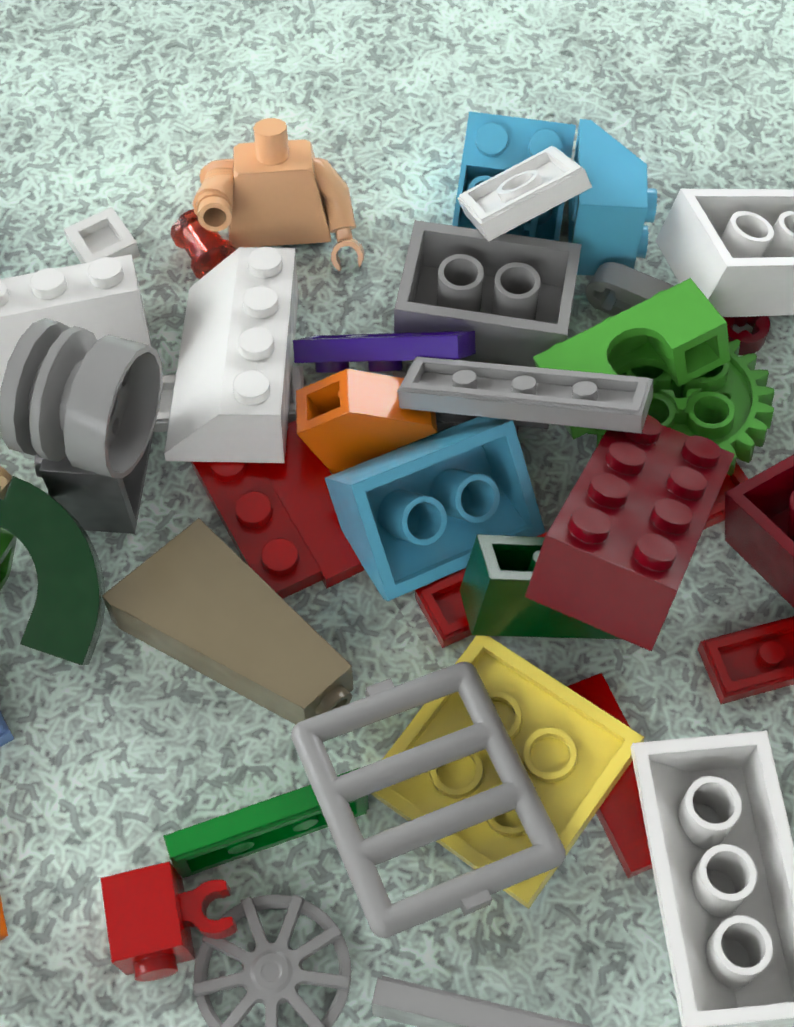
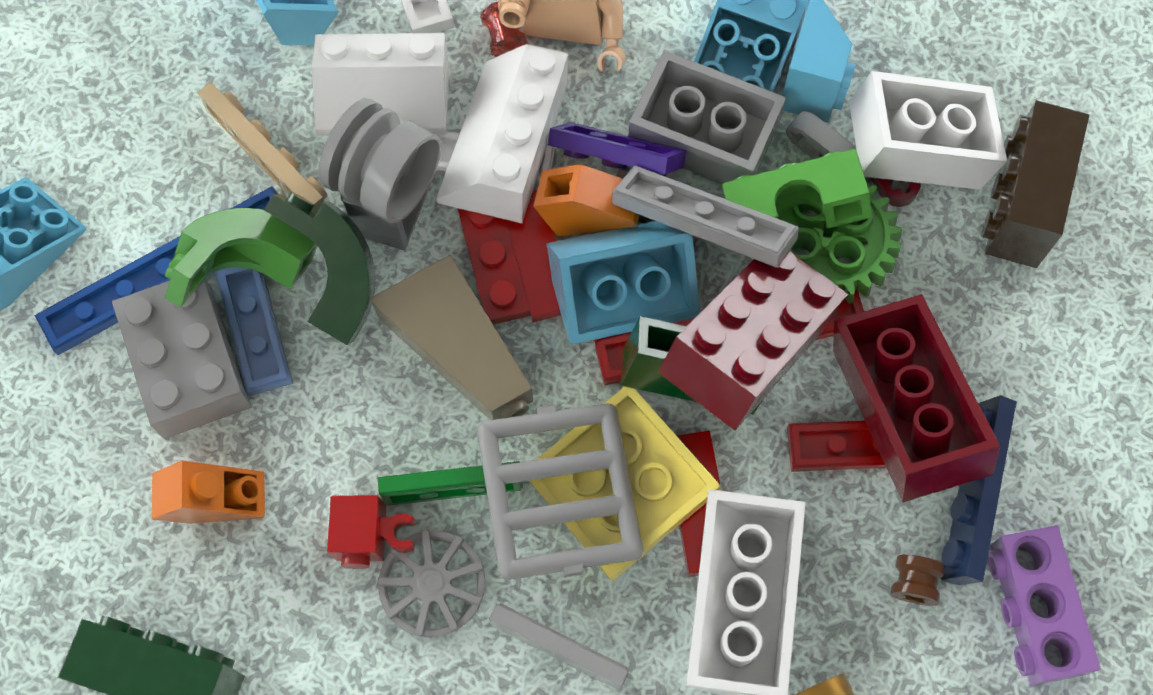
camera: 15 degrees right, 10 degrees up
white tile [457,146,592,242] -> none

